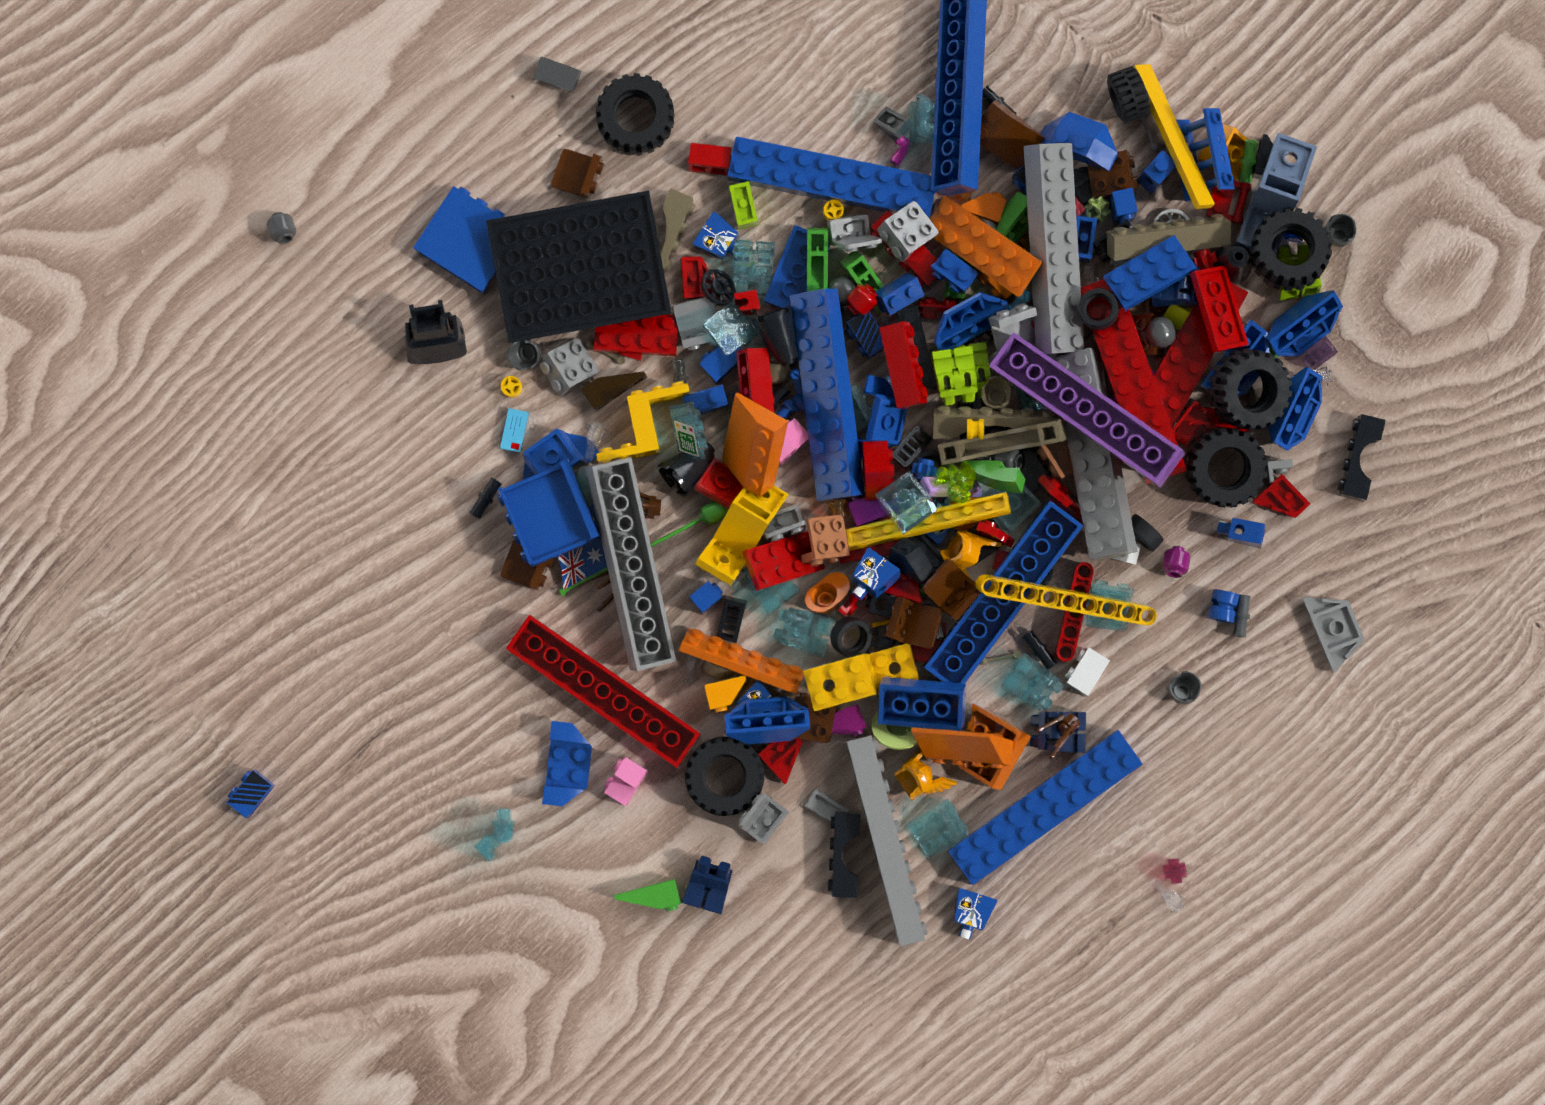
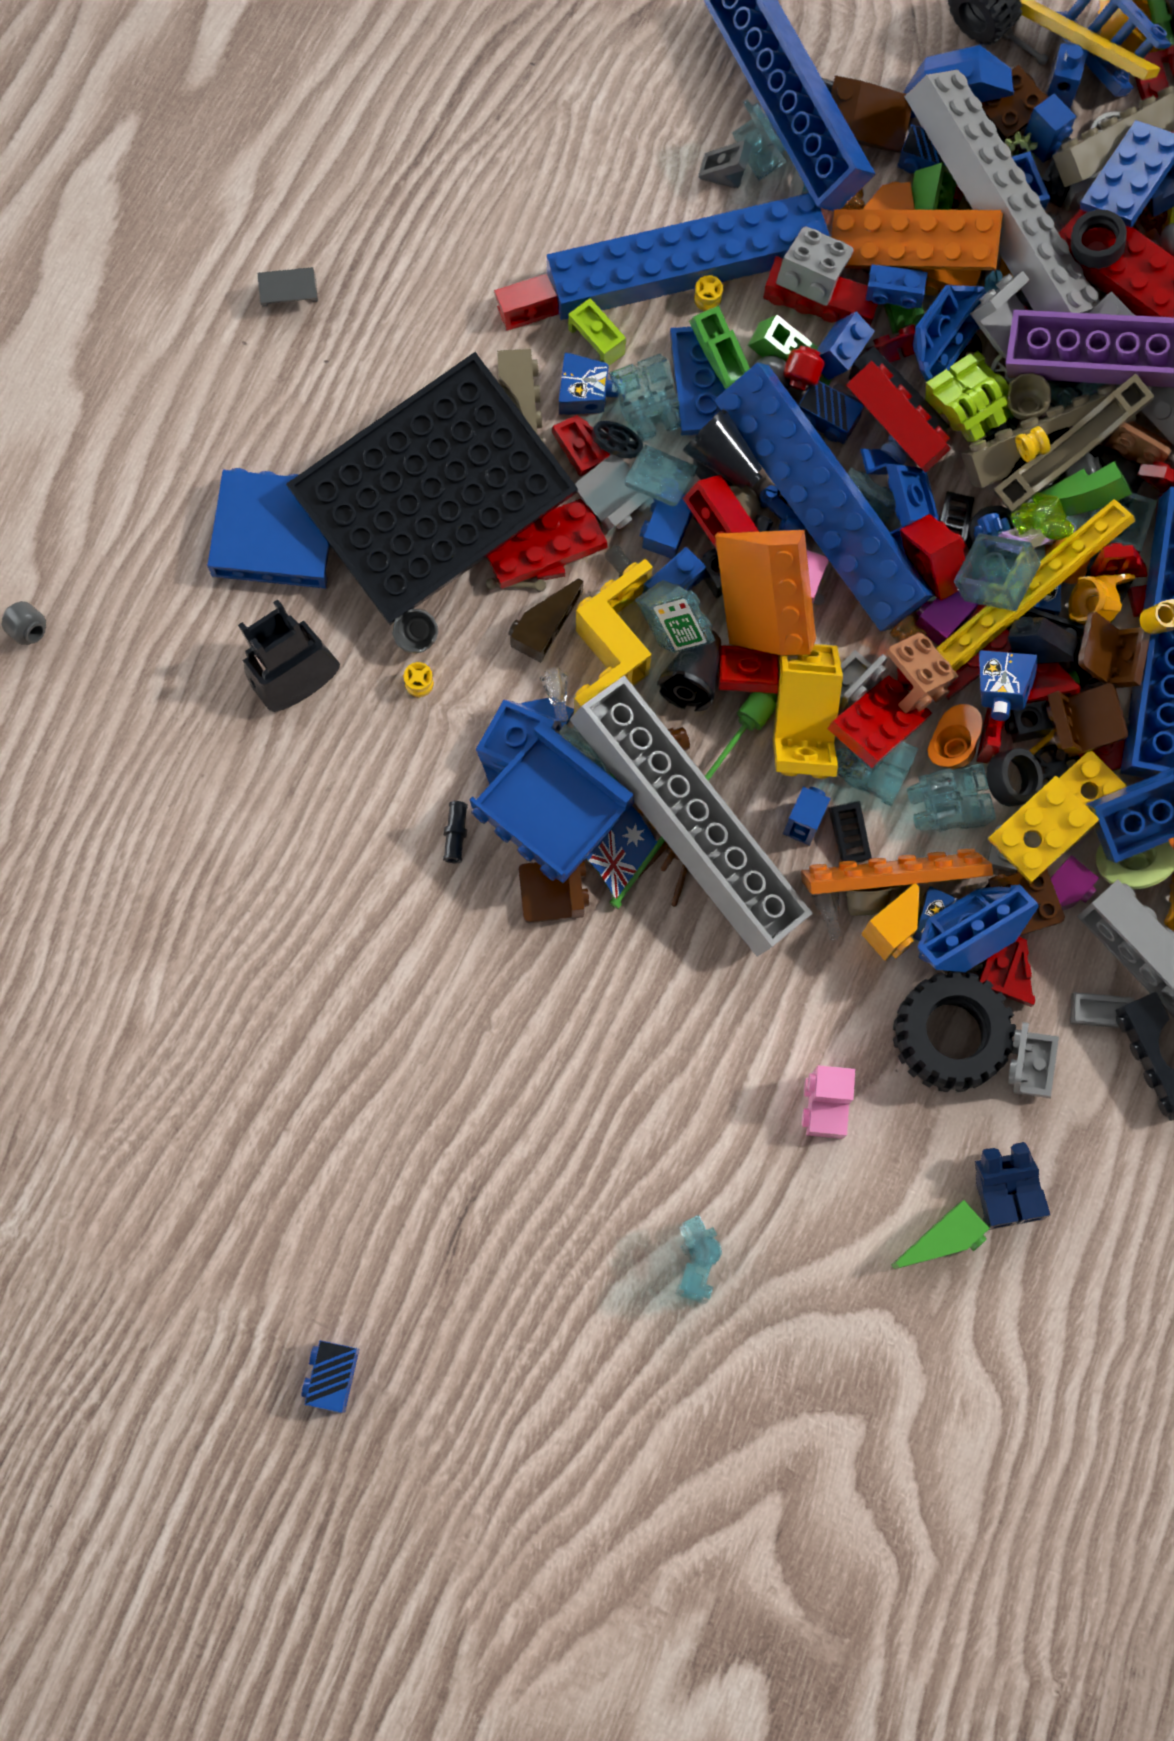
camera: 30 degrees left, 10 degrees down
medium azure tile [500,408,529,453] -> none
red brick [505,614,701,768] -> none
light grey bracket [538,338,599,397] -> none
blue piece [542,721,592,806] -> none
reddish brown bracket [551,149,604,200] -> none
black tyre [595,73,675,156] -> none
red hinge [734,290,760,317] -> none
light grey bracket [827,214,882,252] -> none
dark pink arm [890,135,910,166] -> none

